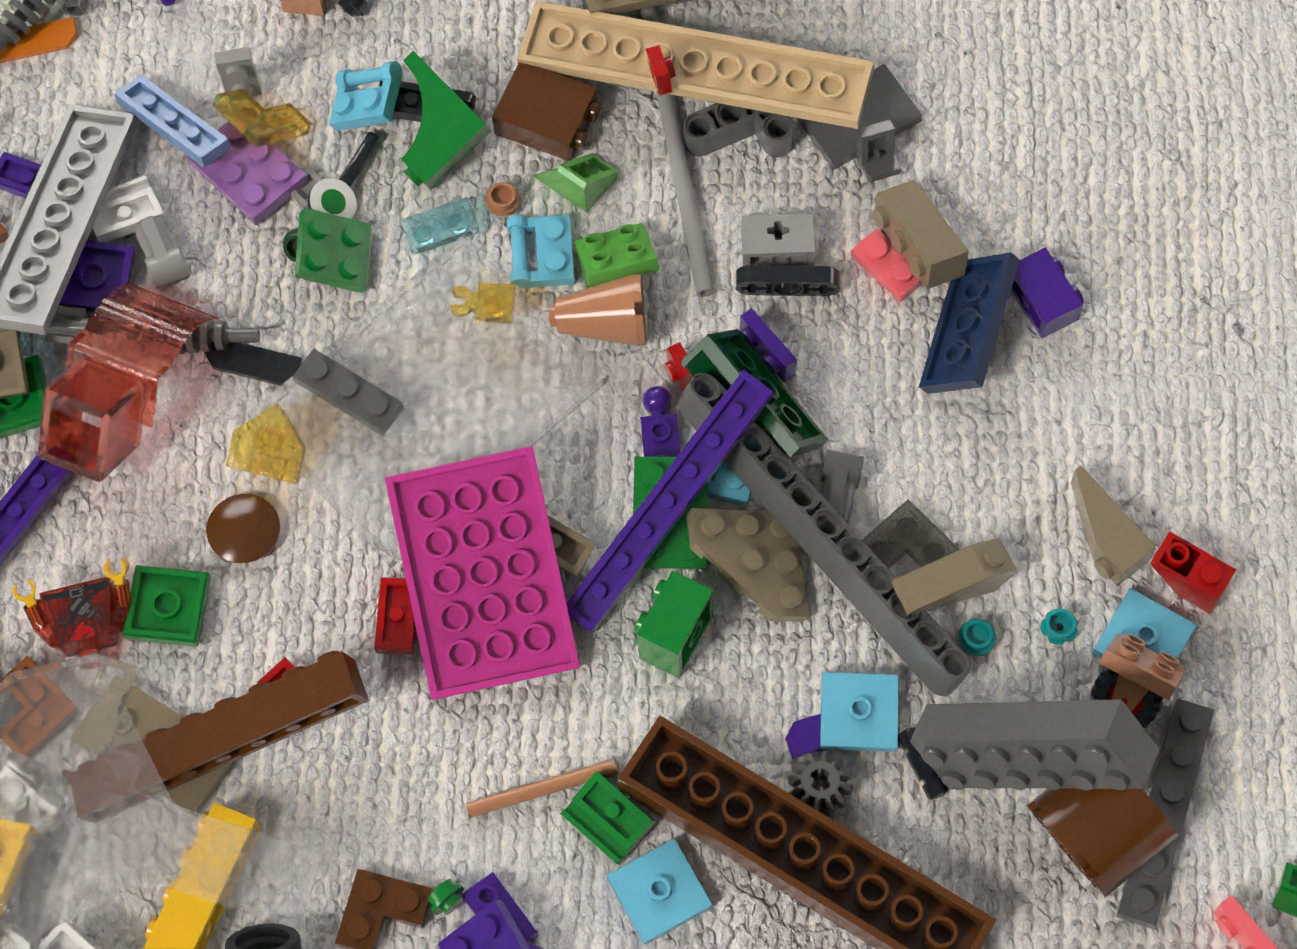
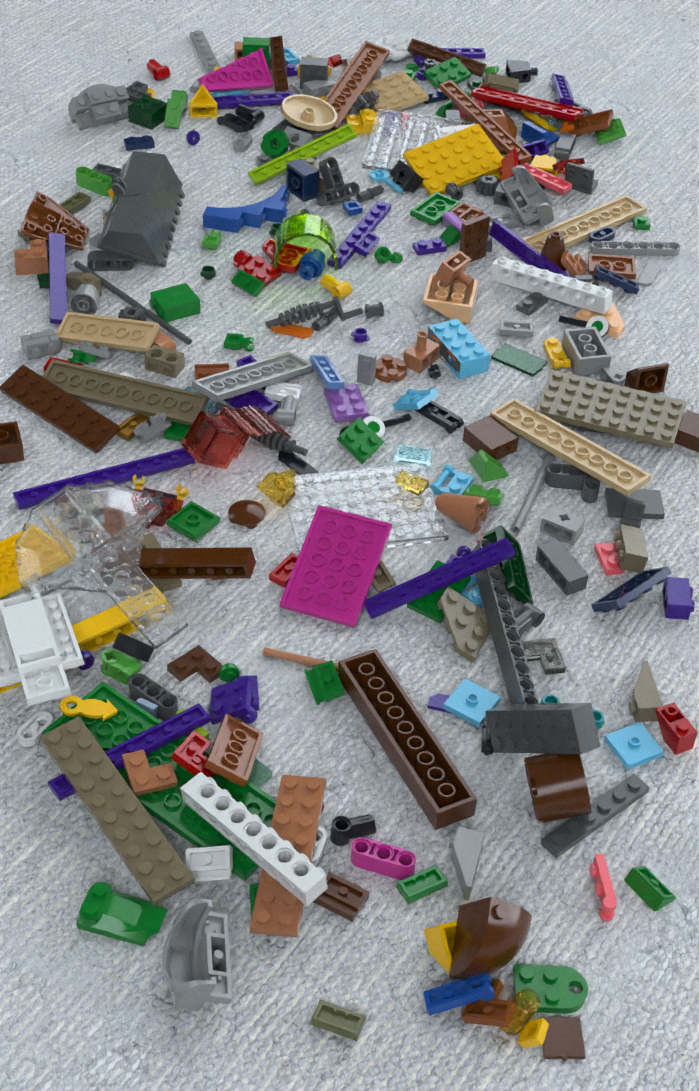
camera: 25 degrees right, 25 degrees down
clear yellow plate [213,88,312,147] -> none
dark grey plate [293,349,404,436] -> none
green arch [401,51,491,190] -> none
nougat plate [485,182,520,217] -> none
medium azure plate [606,838,713,946] -> none
green brick [634,570,713,678] -> none
red plate [646,45,676,96] -> none
black beam [736,265,840,296] -> none
dark purple plate [739,308,797,383] -> none
dark grey gear [787,751,853,817] -> none
dark tan slope [891,538,1017,615] -> none
nougat plate [1091,633,1187,728] -> none
none -> dark orange plate [375,354,407,383]
none -> brick [536,539,588,596]

